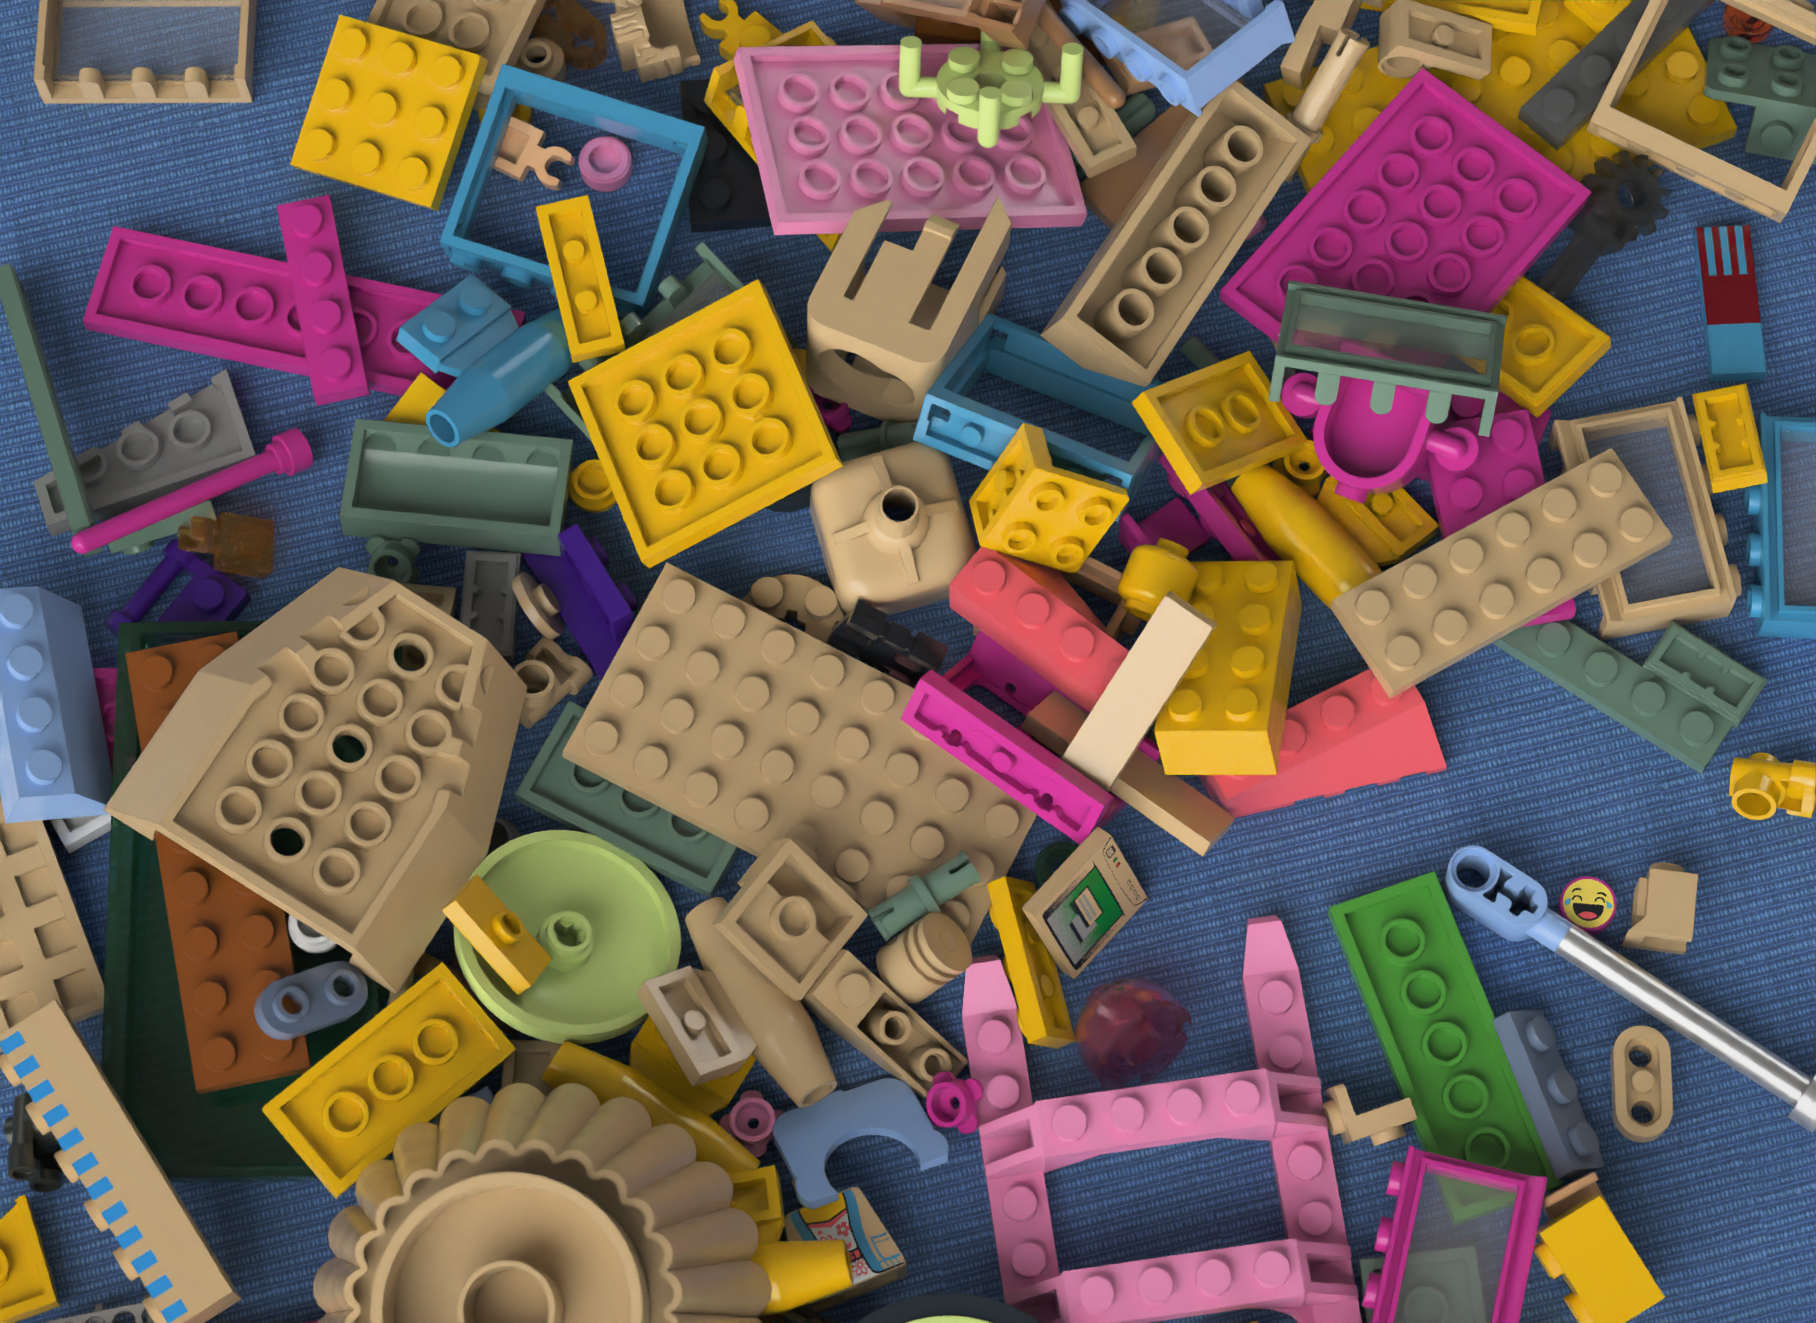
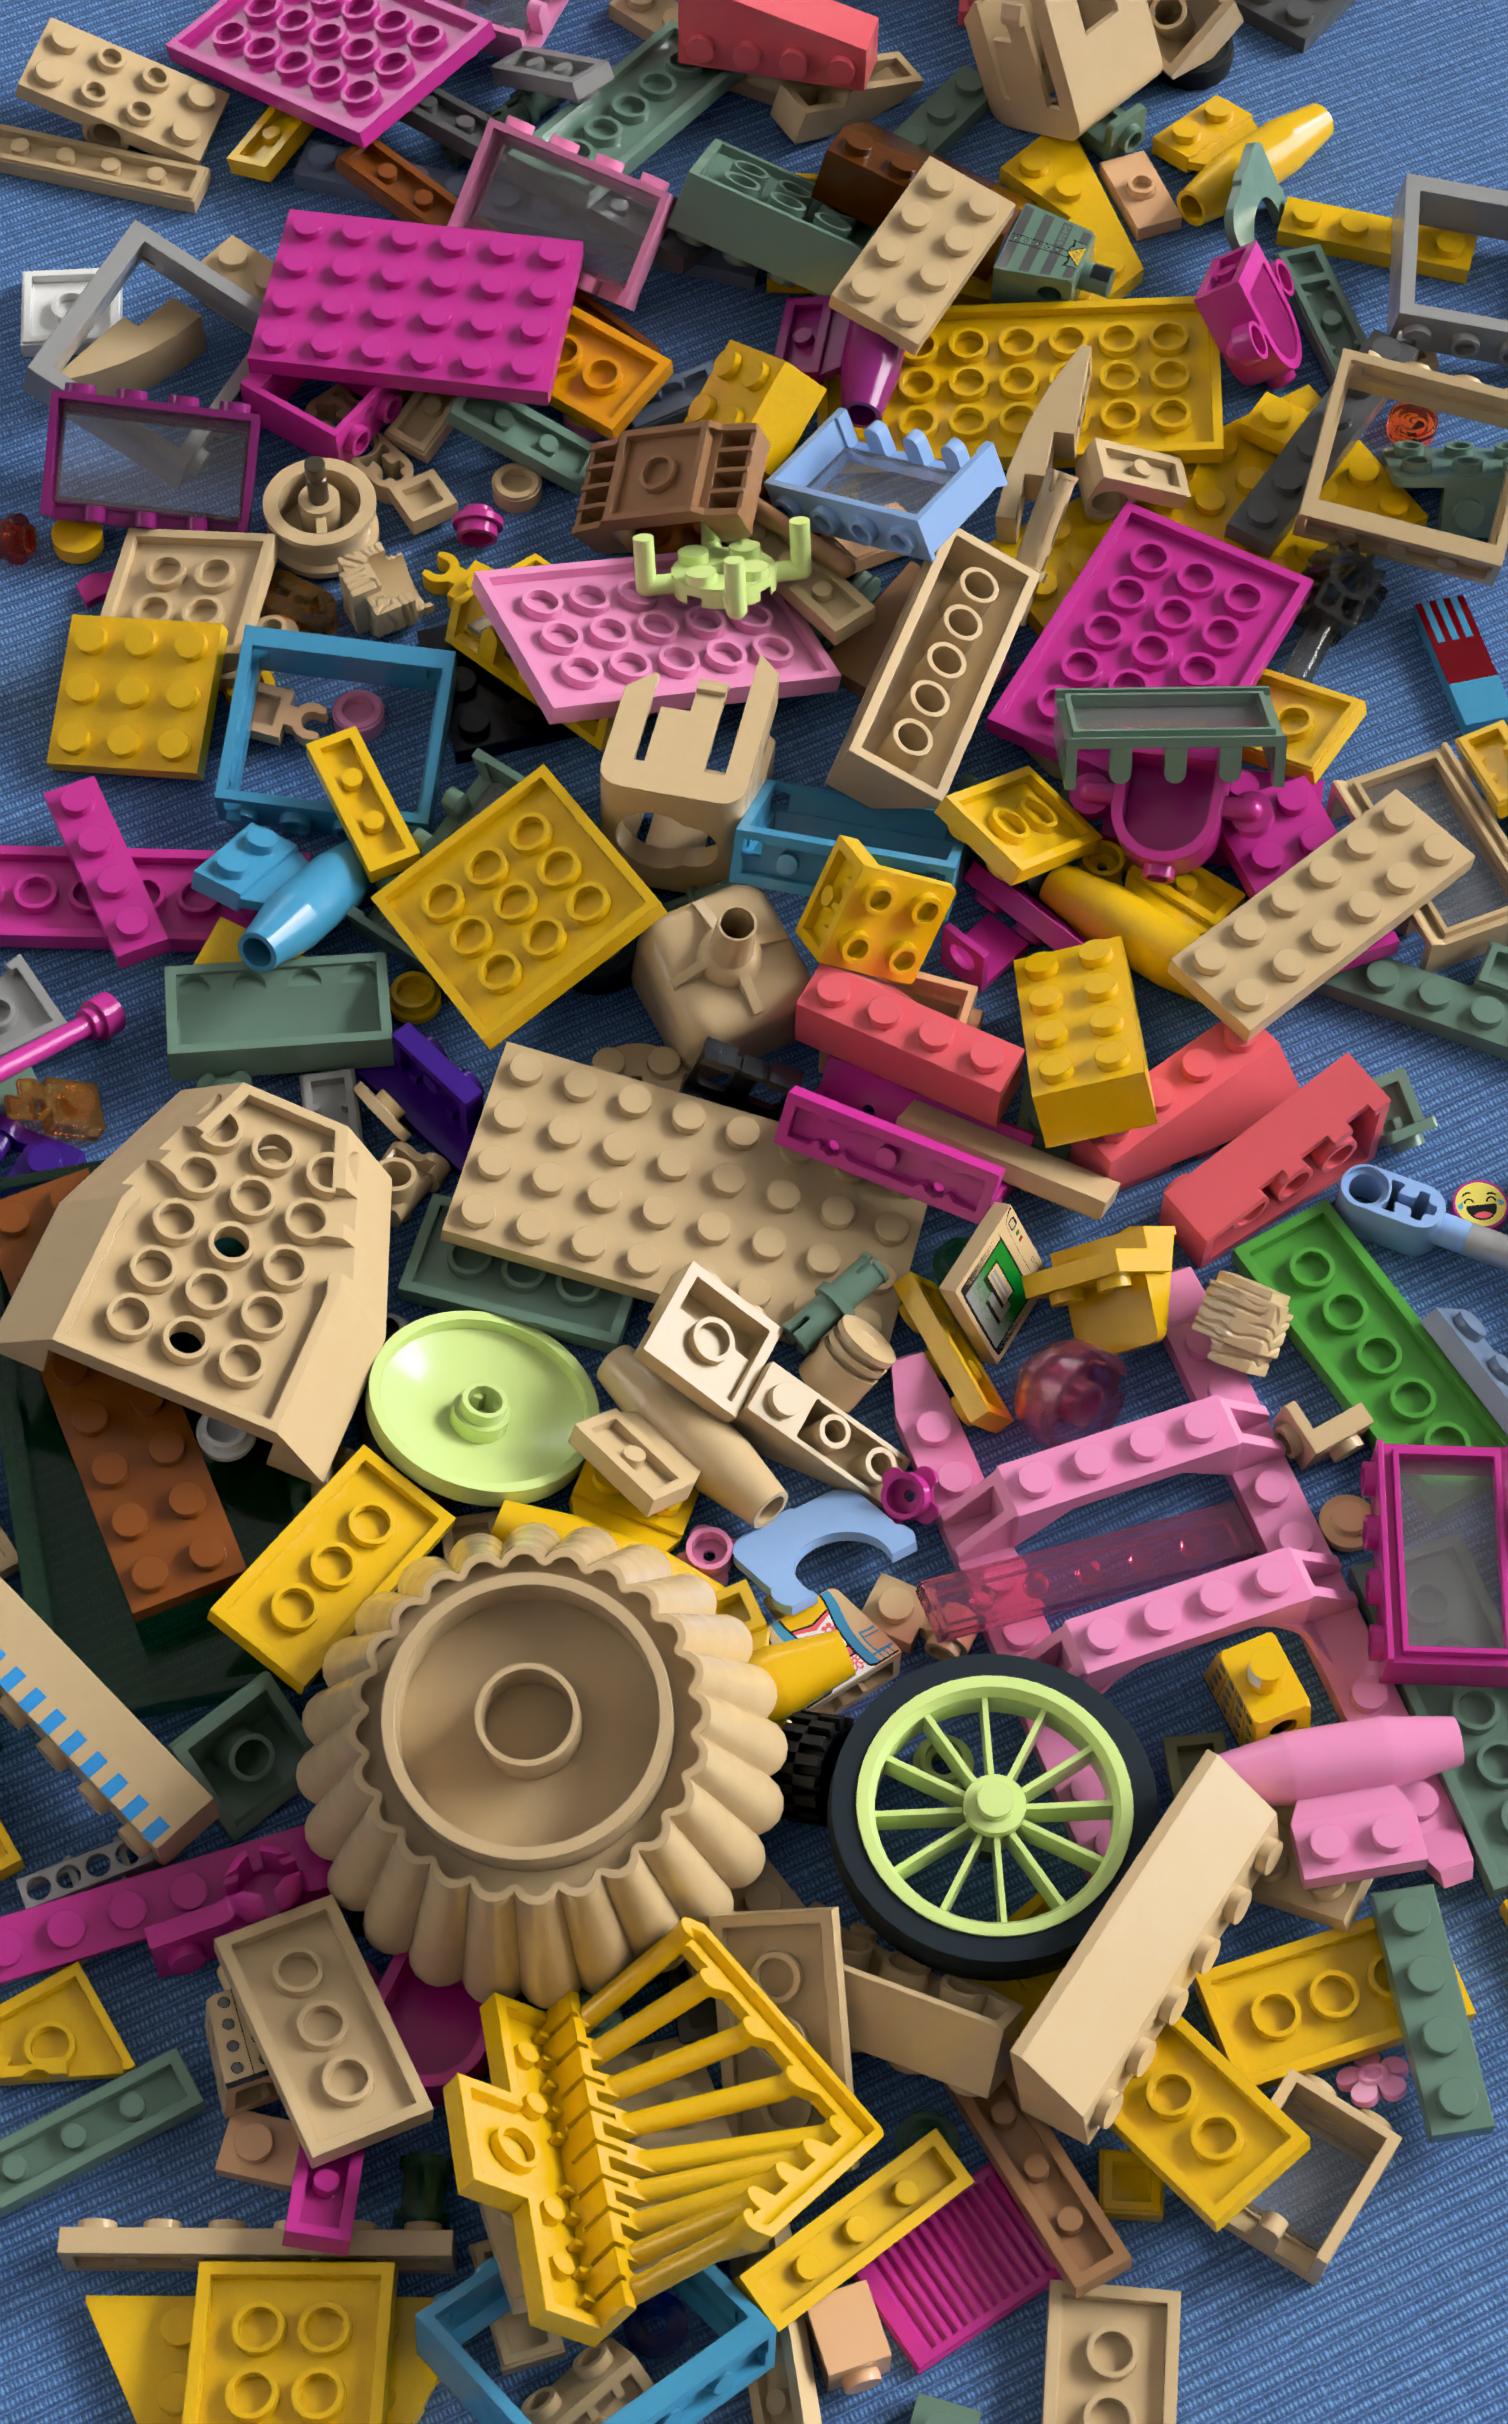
camera: 15 degrees left, 10 degrees down
sand blue plate [254,961,368,1040] -> none
yellow plate [442,874,552,995] -> none
tan tile [1061,591,1218,793] -> none
yellow head [1117,538,1199,622] -> none
none -> sand green slope [167,1670,315,1843]
none -> tan plate [861,1572,977,1661]
none -> clear pink tile [915,1500,1259,1643]
none -> yellow piece [1021,1226,1176,1361]
none -> coral wedge [1159,1052,1391,1269]
none -> tan hair [1191,1270,1294,1377]
none -> light nougat plate [1318,1494,1371,1553]
none -> sand green bracket [1373,1067,1439,1154]

